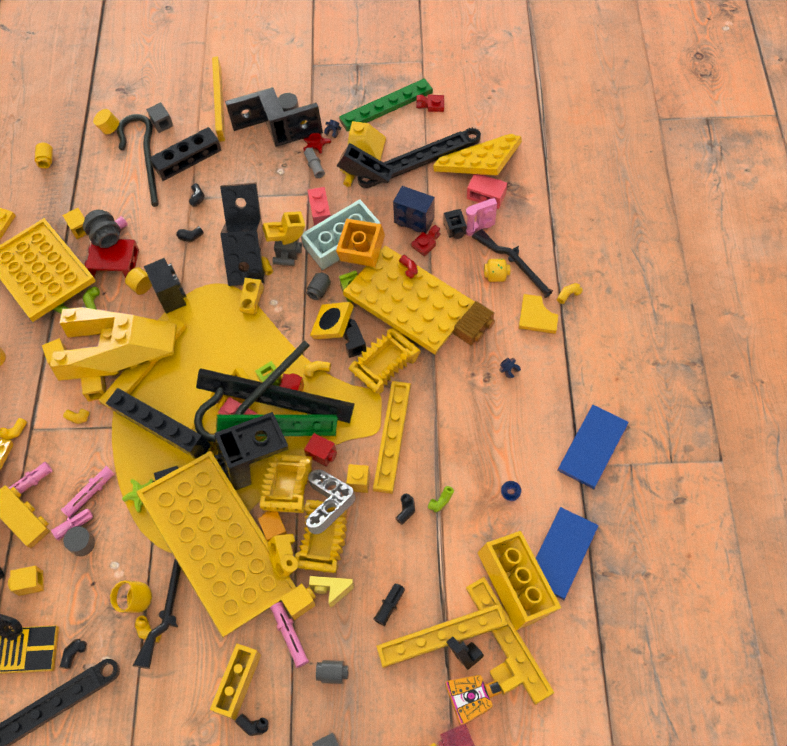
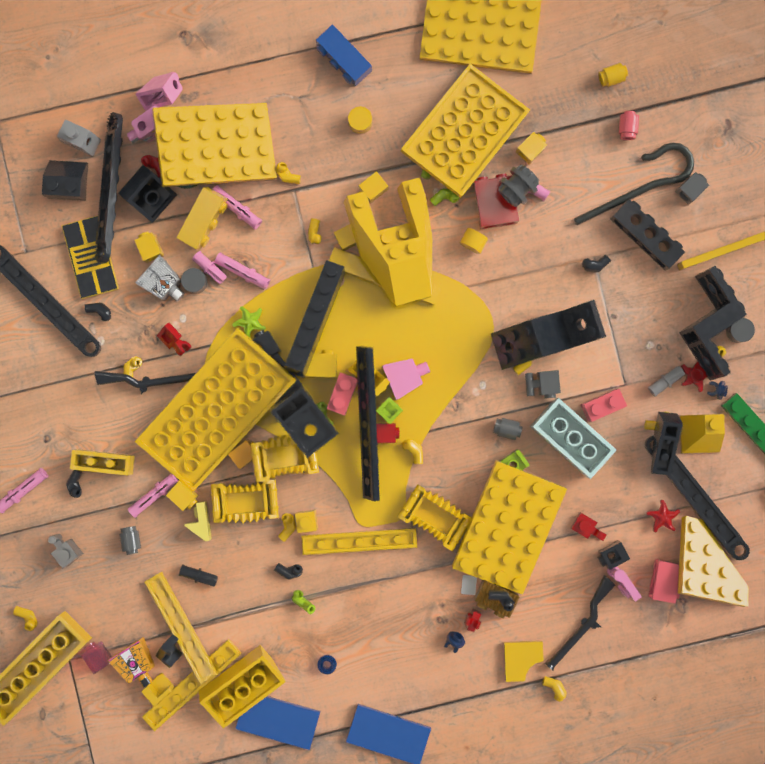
camera: 75 degrees right, 25 degrees up
yellow piece [93,109,119,135] -> none
yellow helmet [110,580,152,613] -> none
black brick [144,258,187,314] -> none
black arm [176,226,204,242] -> none
pearl dark grey piece [194,340,310,442] -> none
green plate [216,415,338,436] -> none
yellow leg [239,278,264,314] -> none
yellow brick [262,211,306,245] -> none
yellow leg [267,534,298,578] -> none
red brick [304,433,337,467] -> none
light grey beam [306,469,356,534] -> none
yellow tile [310,302,354,339] -> none
light orange brick [336,218,385,267] -> none
black leg [343,319,366,358] -> none
dark blue brick [393,186,435,234] -> none
red arm [399,255,418,279] -> none
yellow head [484,259,511,282] -> none
none -> light grey torso [135,255,184,302]
none -> red plate [157,322,191,356]
none -> yellow arm [278,513,296,542]
none -> bright pink torso [382,359,430,400]
none -> white sticker [461,575,477,595]
none -> red plate [464,609,481,632]
none -> black arm [488,590,515,611]
none -> coral brick [619,111,639,140]
none -> red animal [646,500,680,533]

